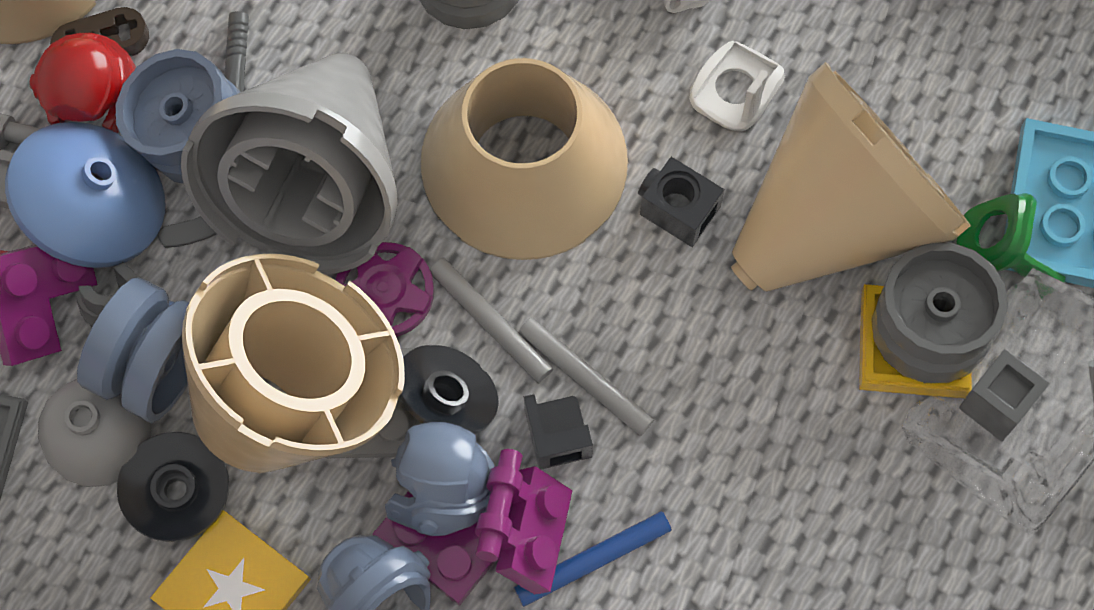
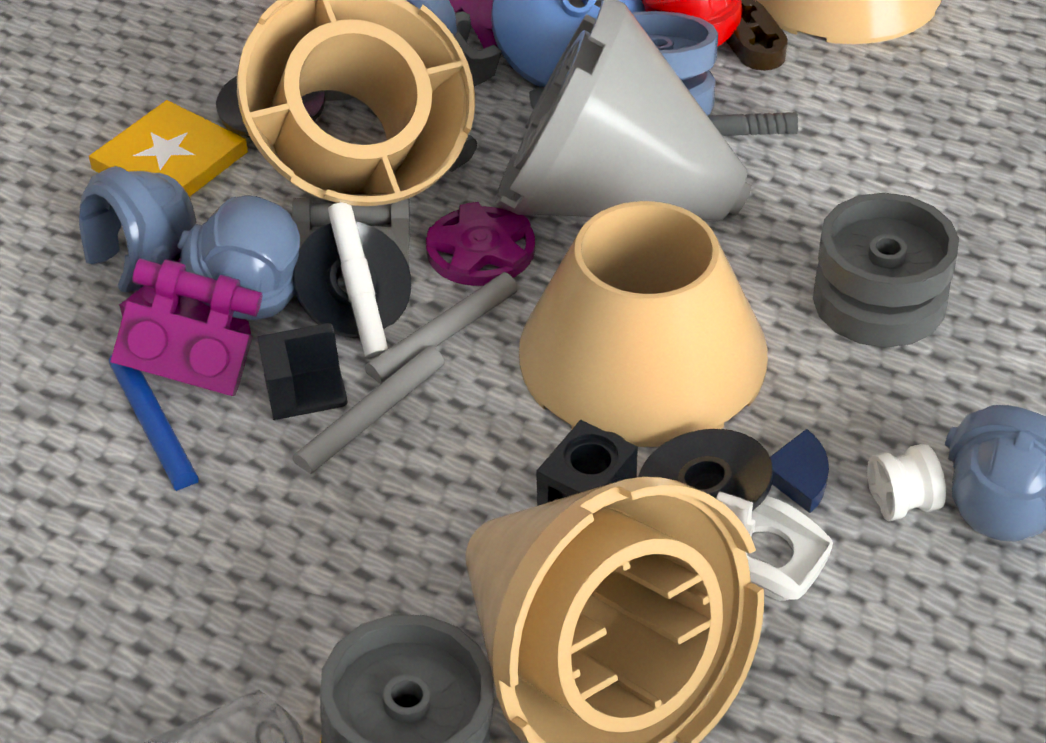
camera: 90 degrees right, 25 degrees down
none -> white piece [328,202,388,358]
none -> black dish [638,429,773,511]
none -> dark blue tile [770,429,829,513]

